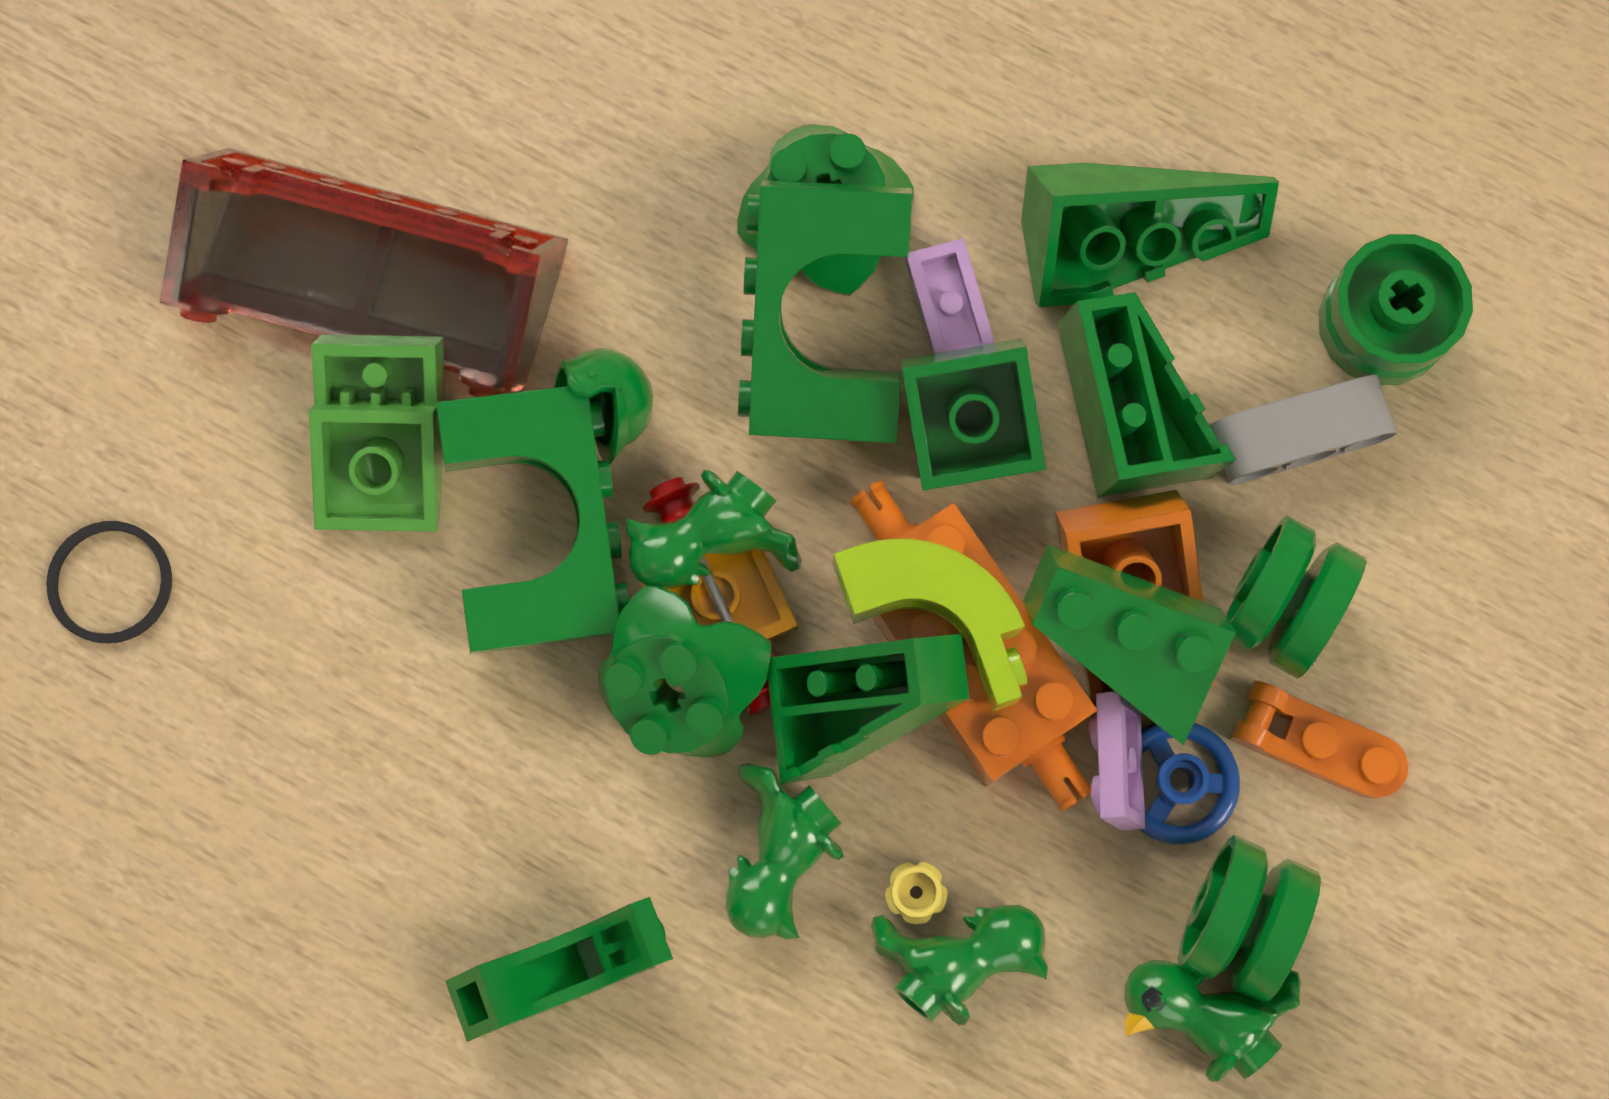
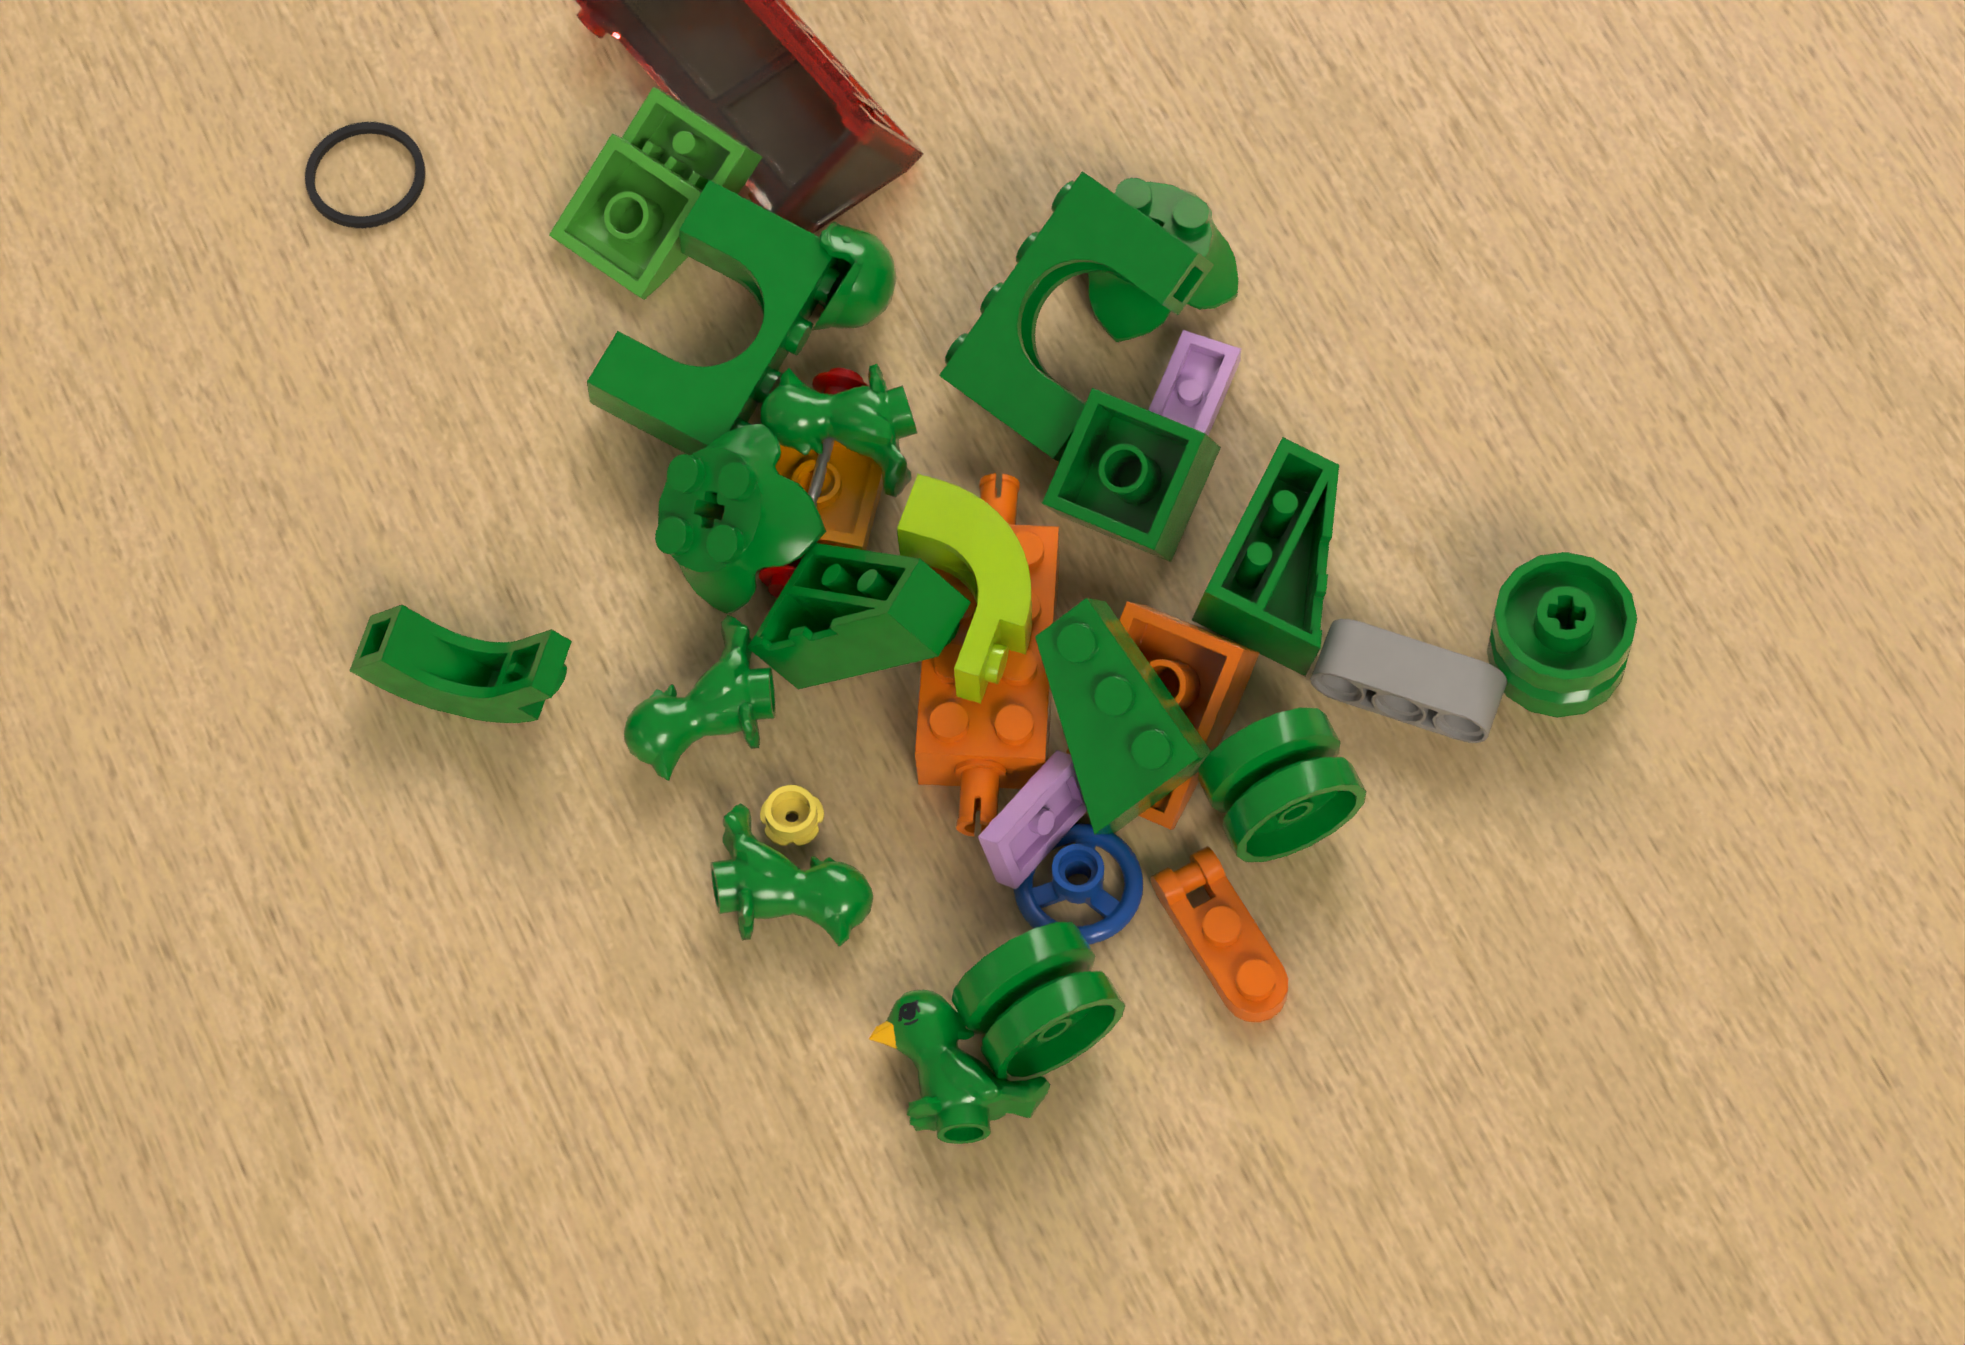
camera: 40 degrees right, 15 degrees down
green wedge [1021,163,1279,307] -> none

